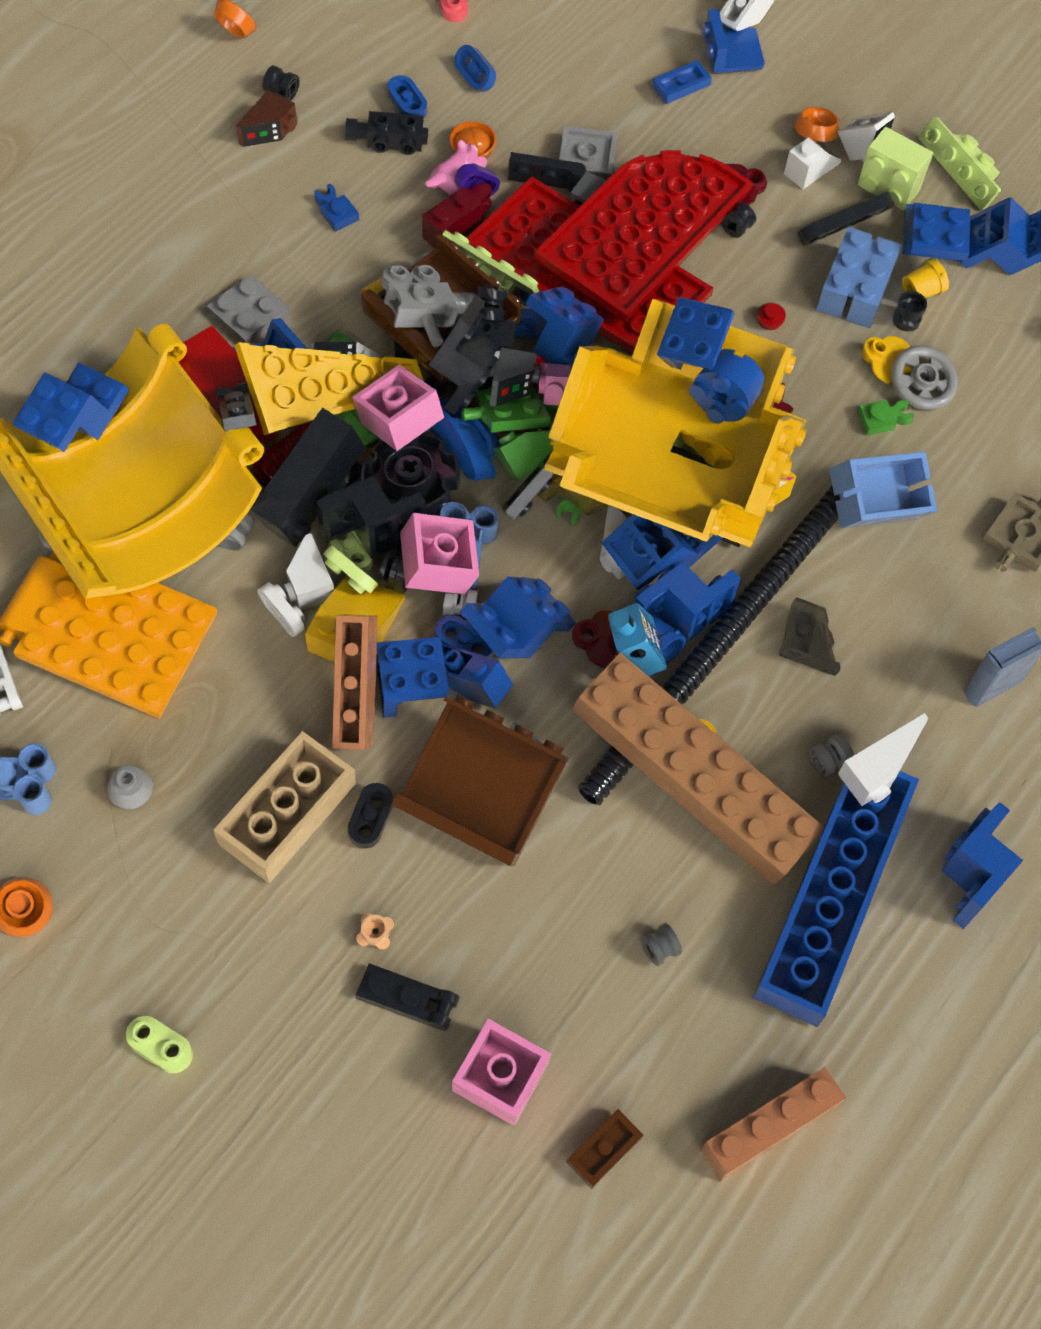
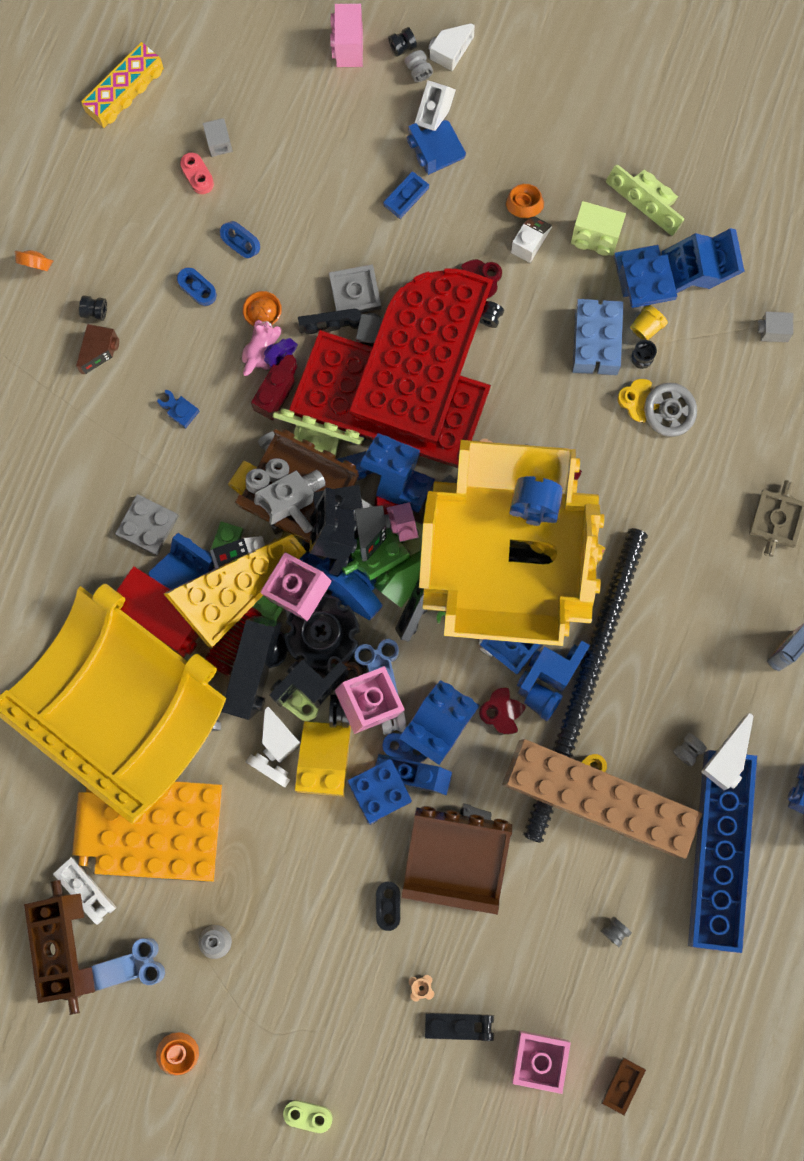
camera: 10 degrees left, 15 degrees up
blue bracket [12,362,130,452] -> none
tan brick [213,731,356,883] -> none
black plate [216,382,256,431] -> none
yellowish green plate [323,544,378,594] -> none
nougat brick [332,614,378,750] -> none
black brick [345,111,428,155] -> none
black wheel [477,285,507,321] -> none
dark azure torso [608,603,667,676] -> none
blue bracket [657,297,735,370] -> none
nougat brick [700,1067,846,1182] -> none
red plate [757,303,786,330] -> none
clear smoke wing [779,597,841,676] -> none
black beam [797,192,895,246] -> none
medium blue piece [829,452,937,528] -> none
white slope [837,112,895,162] -> none
bright green plate [857,400,914,436] -> none

